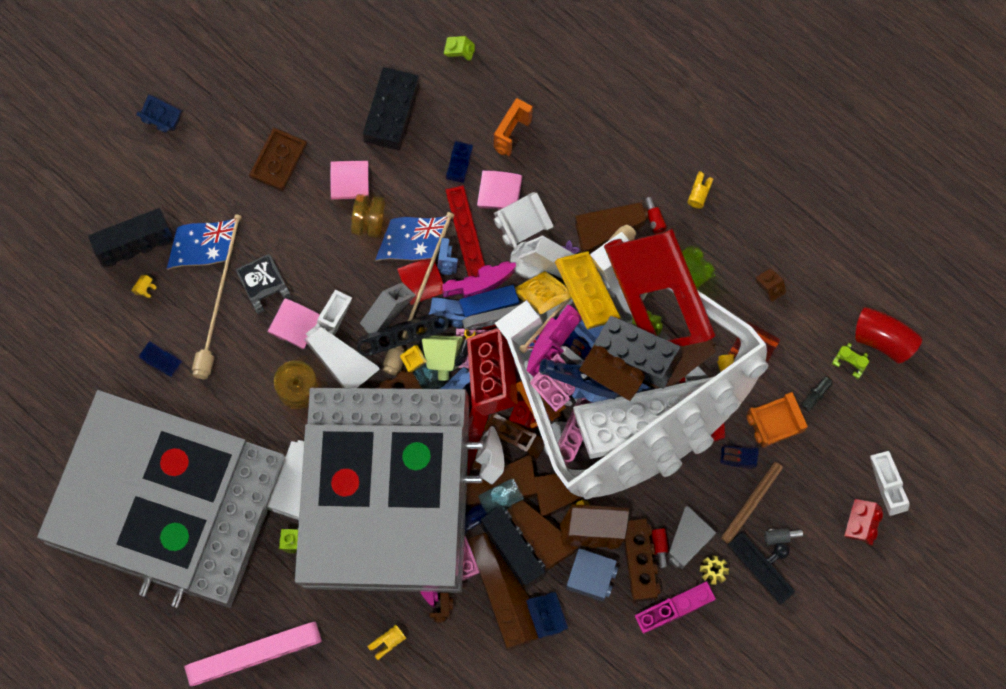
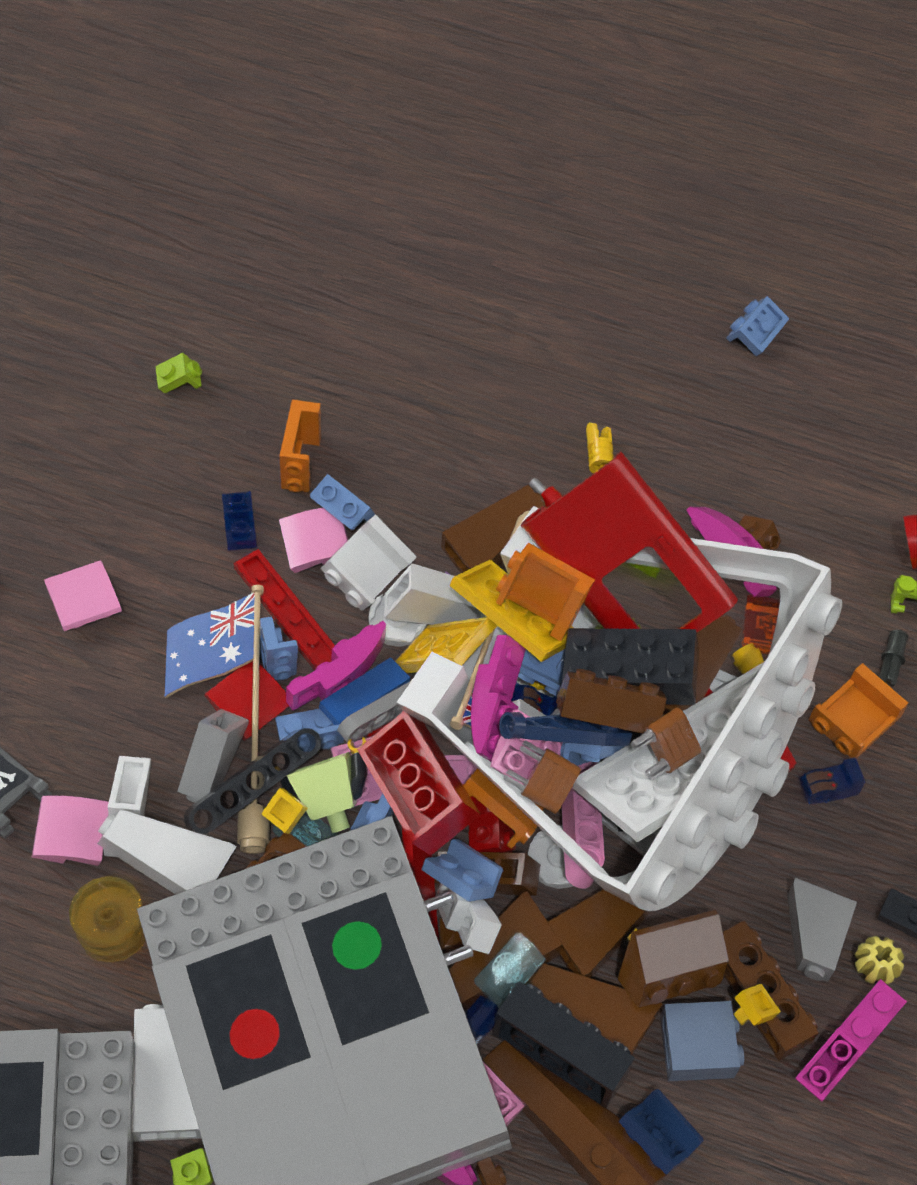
camera: 25 degrees left, 15 degrees down
clear yellow wheel [351,194,385,238] -> none
black brick [363,67,419,151] -> none
red piece [652,529,669,568] -> none
medium nougat axle [721,462,783,544] -> none
none -> medium blue bracket [310,474,375,530]
none -> medium blue bracket [422,839,503,902]
none -> orange panel [496,543,595,641]
none -> dark orange piece [504,741,581,814]
none -> dark orange piece [631,708,701,780]
none -> dark pink slope [686,507,778,597]
none -> medium blue bracket [726,296,789,356]
none -> yellow tile [734,984,781,1026]

